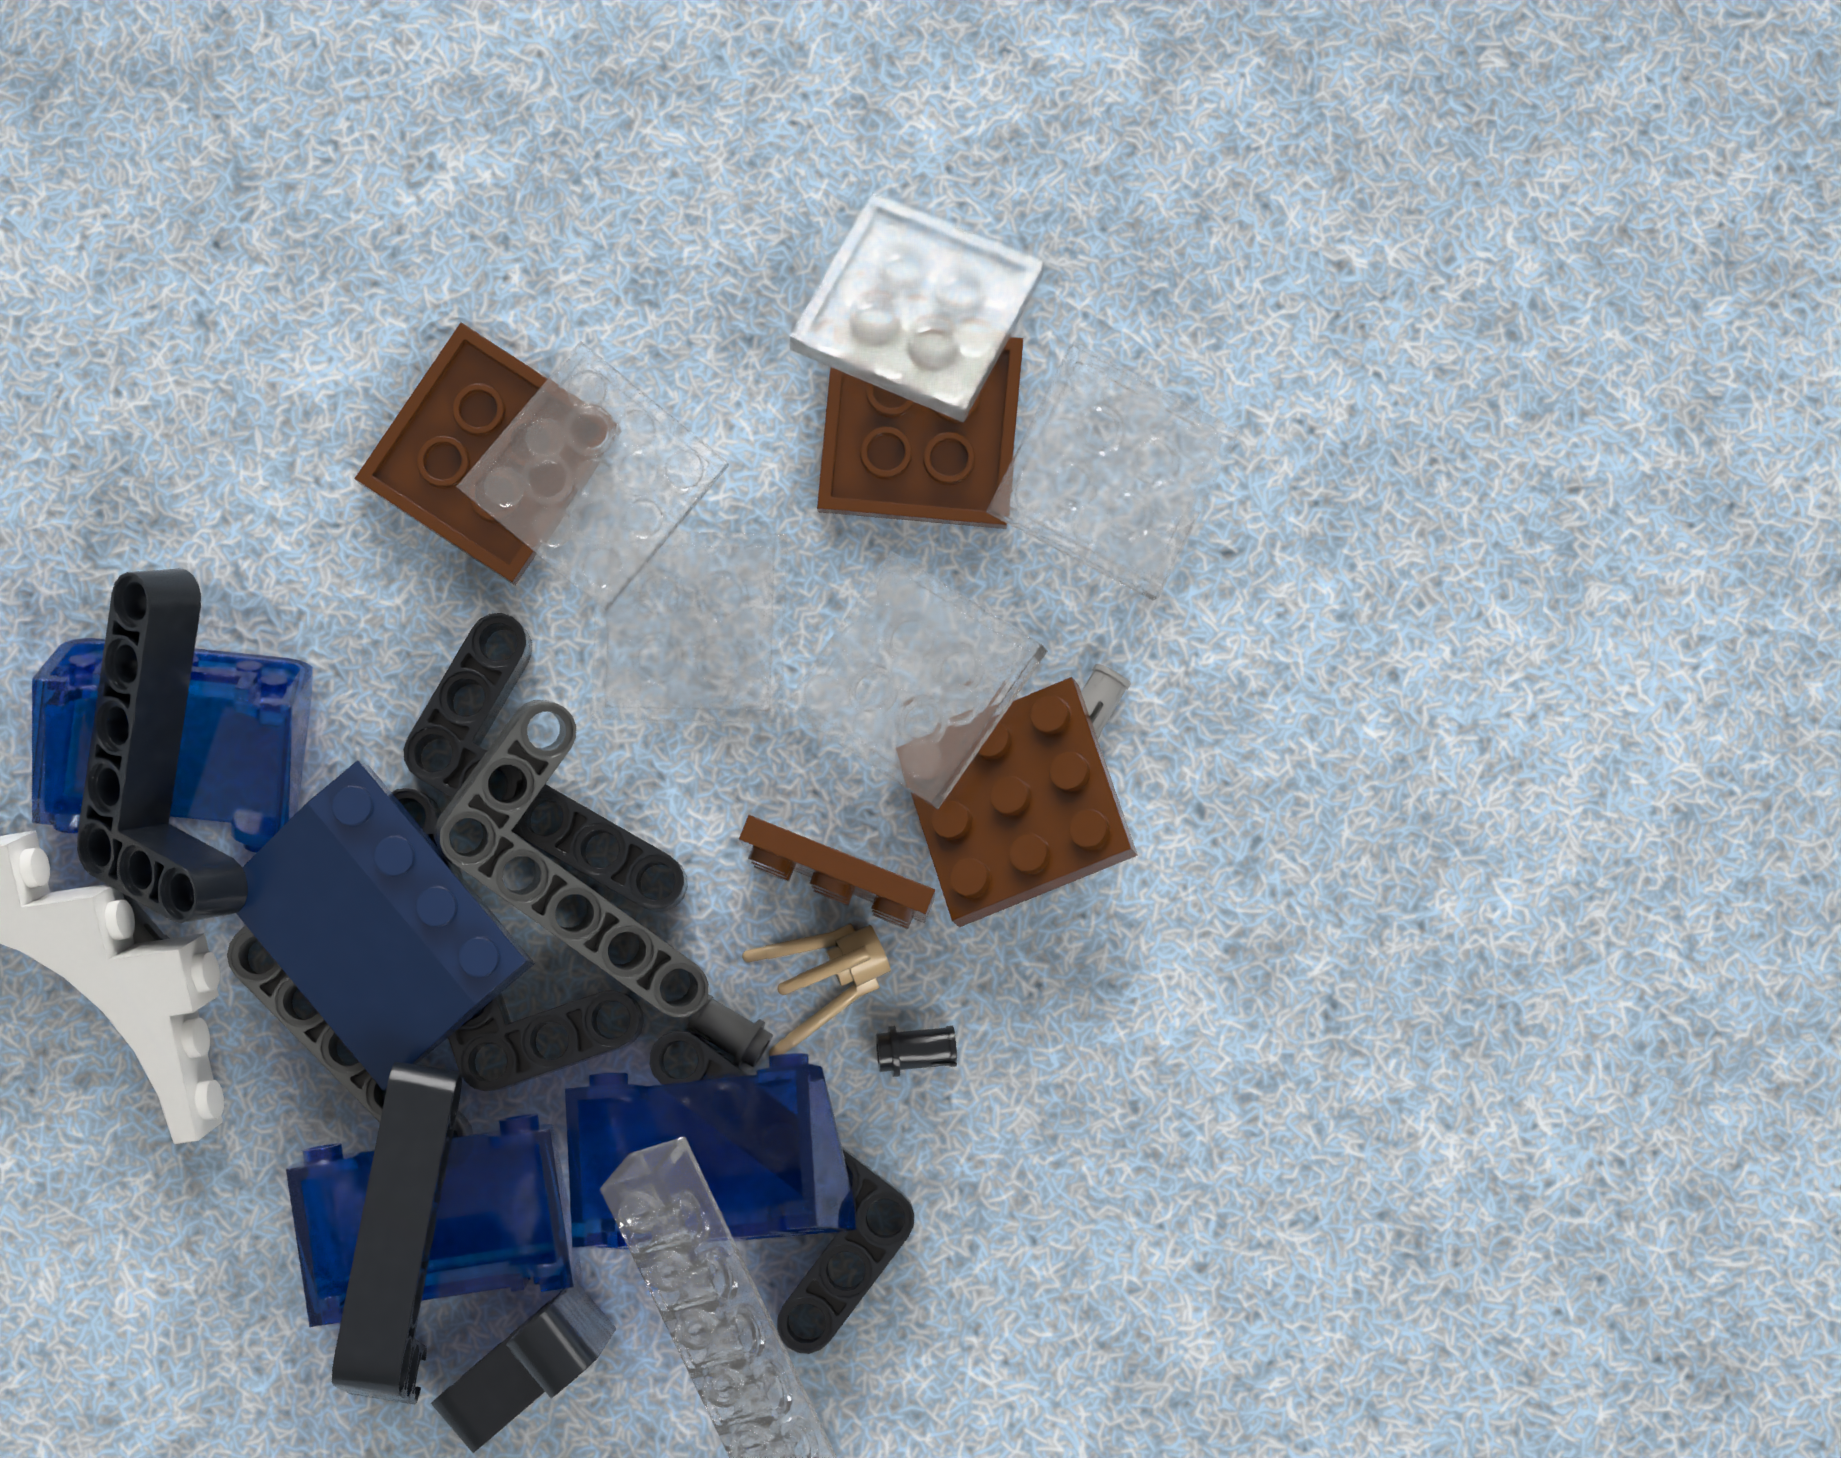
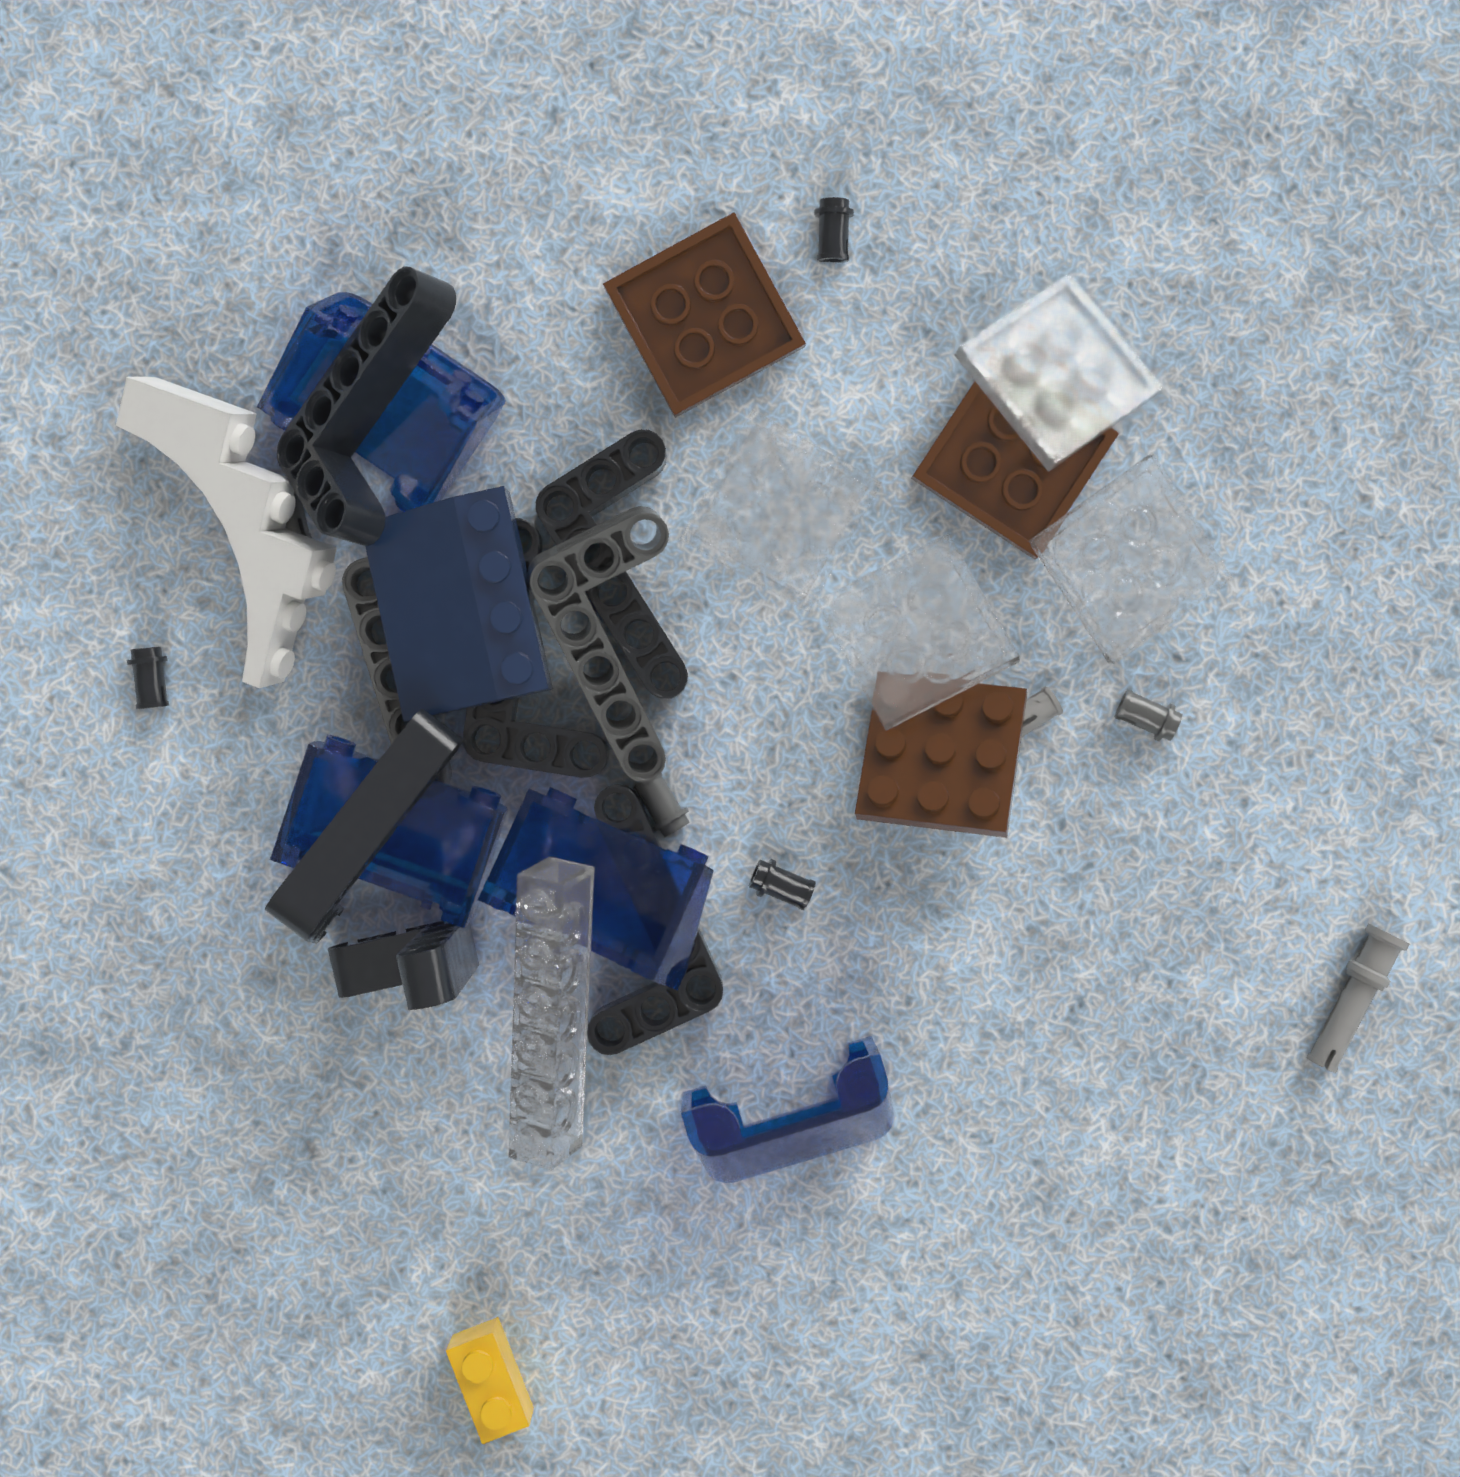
camera: 25 degrees right, 5 degrees up
clear plate [456,341,729,611] -> none
reddish brown plate [739,815,935,929] -> none
tan plant [742,923,891,1060] -> none
none -> black pin [127,647,169,709]
none -> clear blue windscreen [681,1036,894,1183]
none -> black pin [814,197,854,263]
none -> dark grey pin [1114,689,1183,741]
none -> light grey pin [1306,923,1410,1073]

